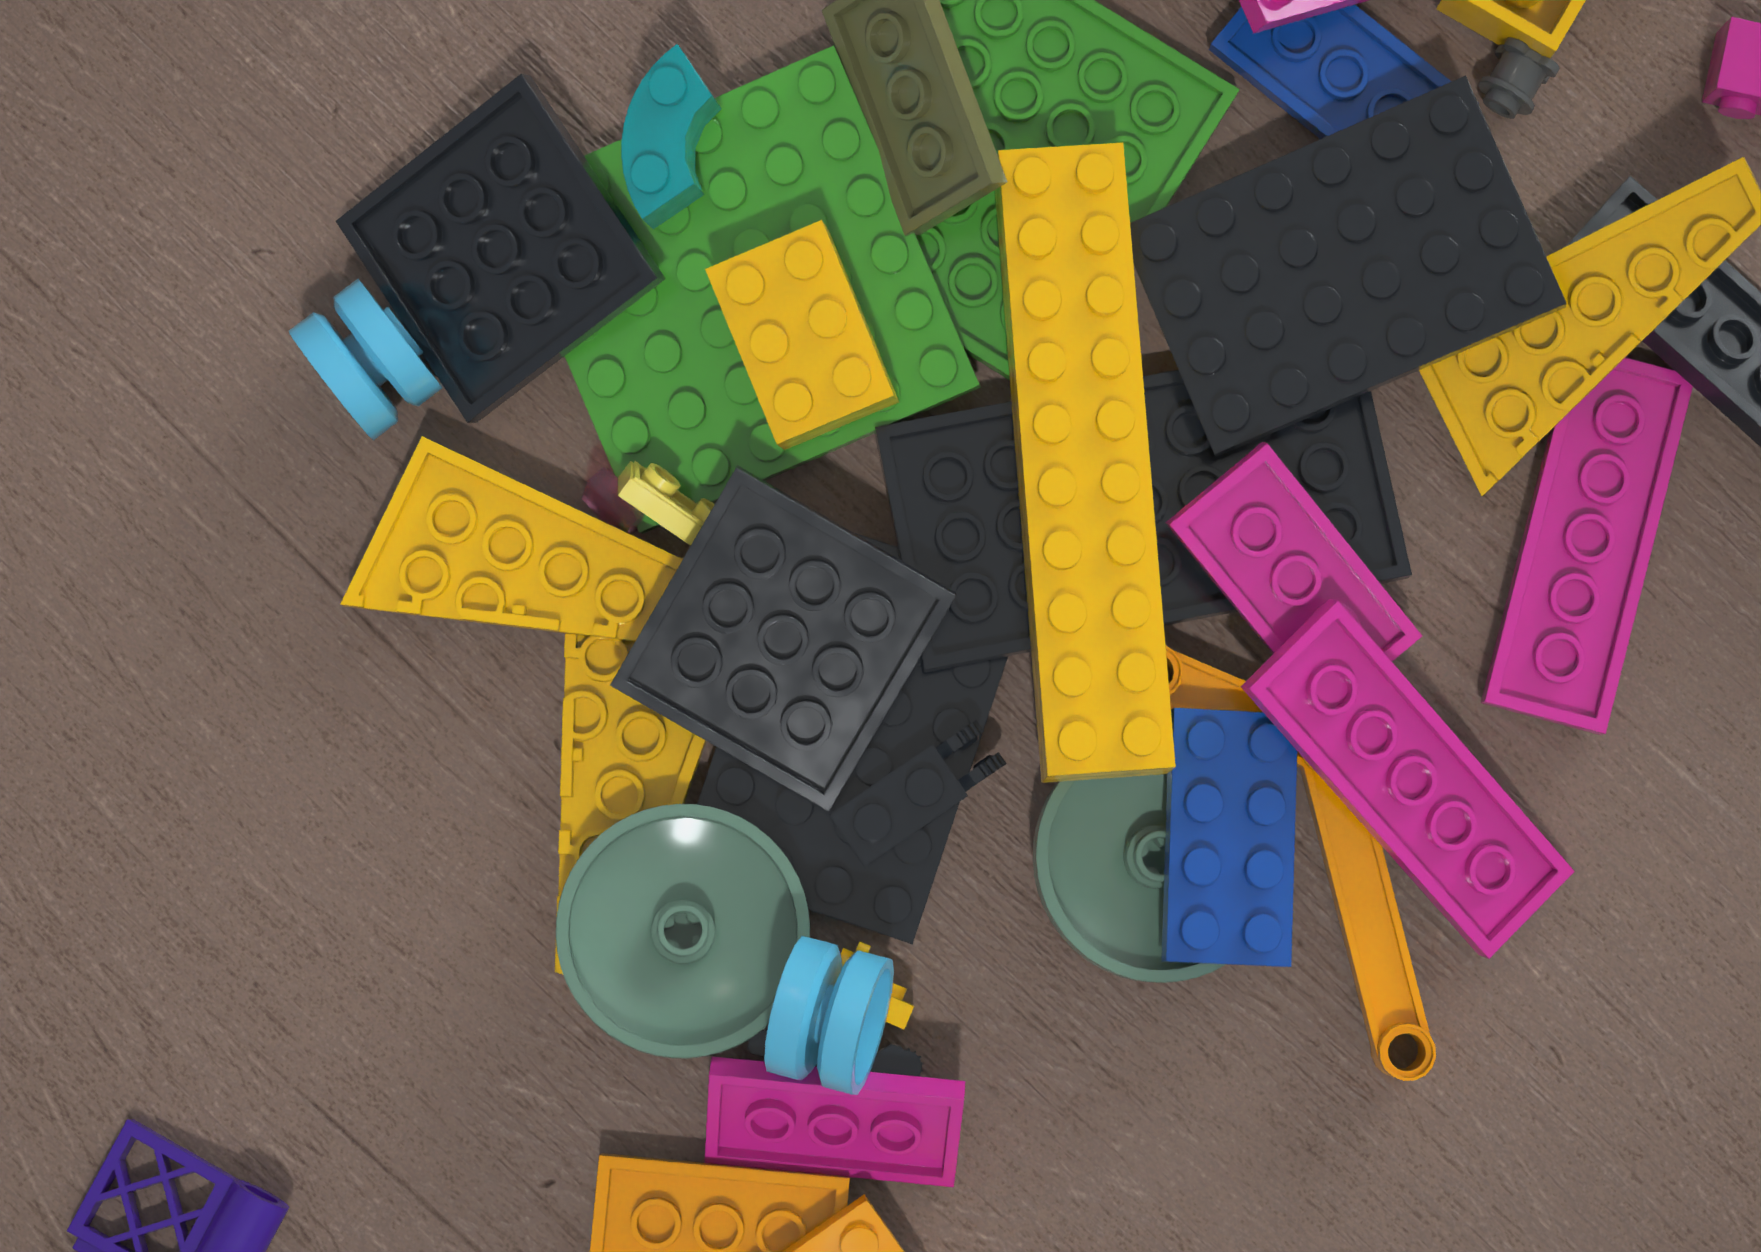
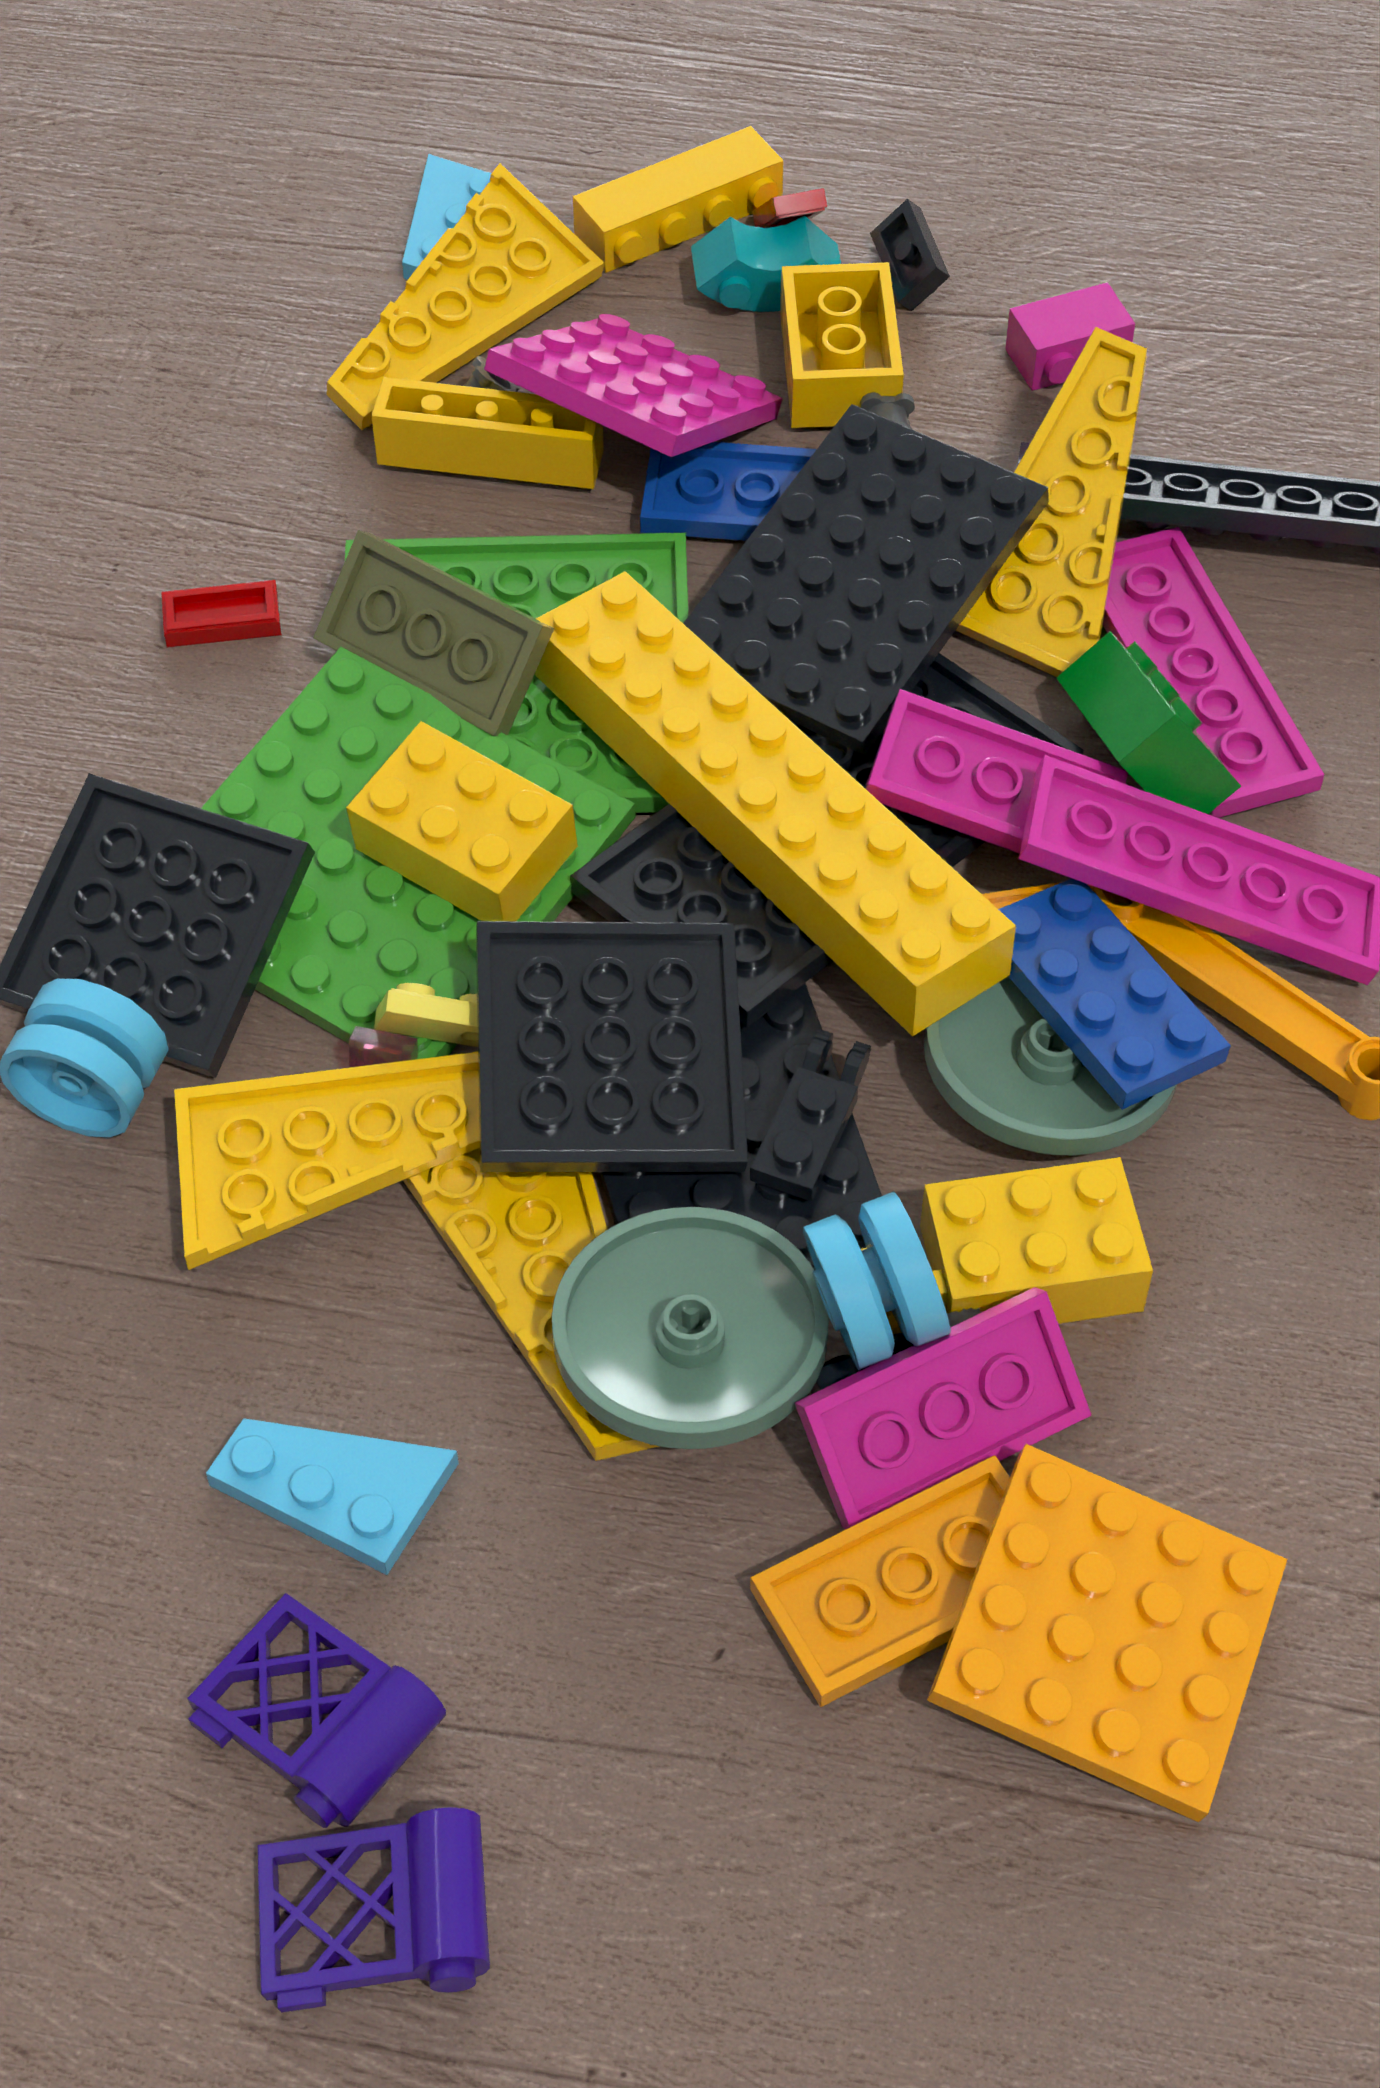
camera: 35 degrees left, 30 degrees down
teal brick [621,44,722,229] -> none
none -> dark purple piece [187,1593,446,1828]
none -> medium azure wing [206,1418,459,1575]
none -> yellow brick [920,1157,1153,1324]
none -> green wedge [1056,631,1241,814]

